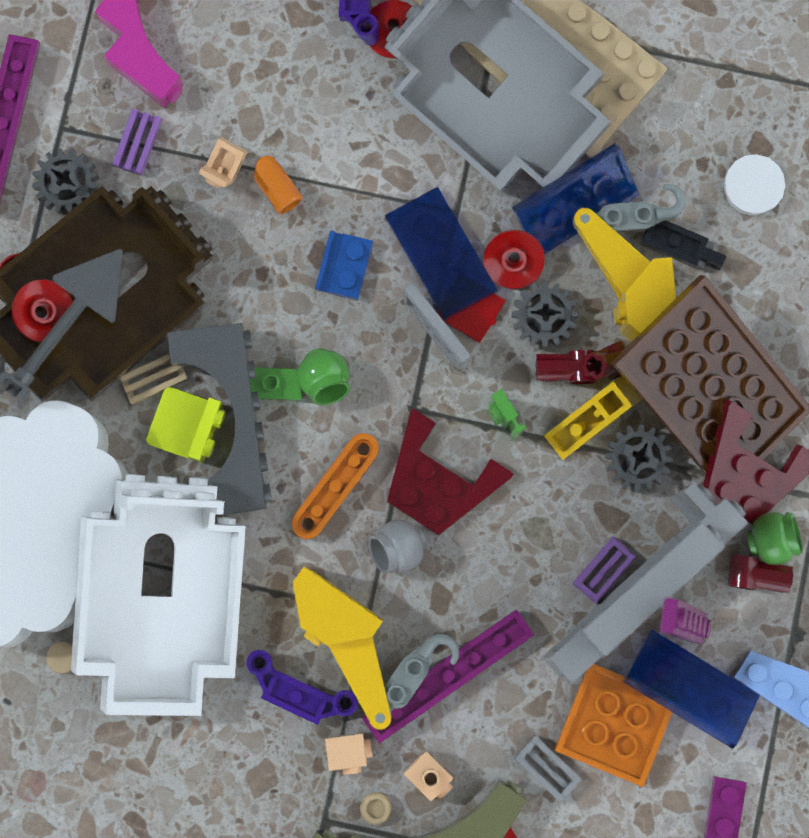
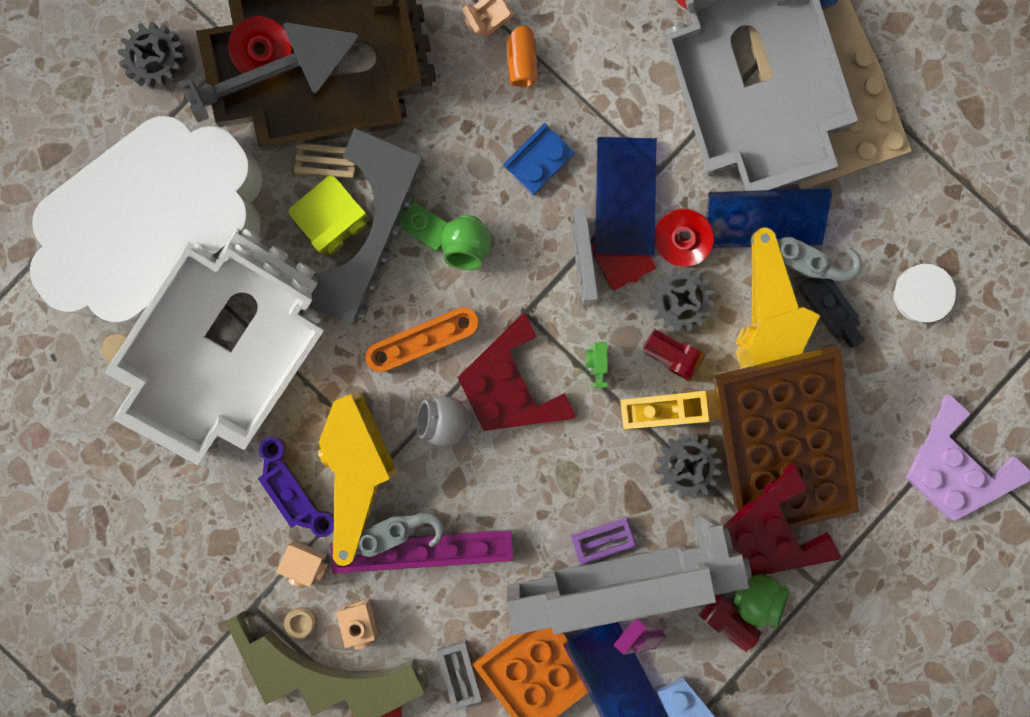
camera: 30 degrees right, 5 degrees up
dark red piece [582,341,626,380] -> none

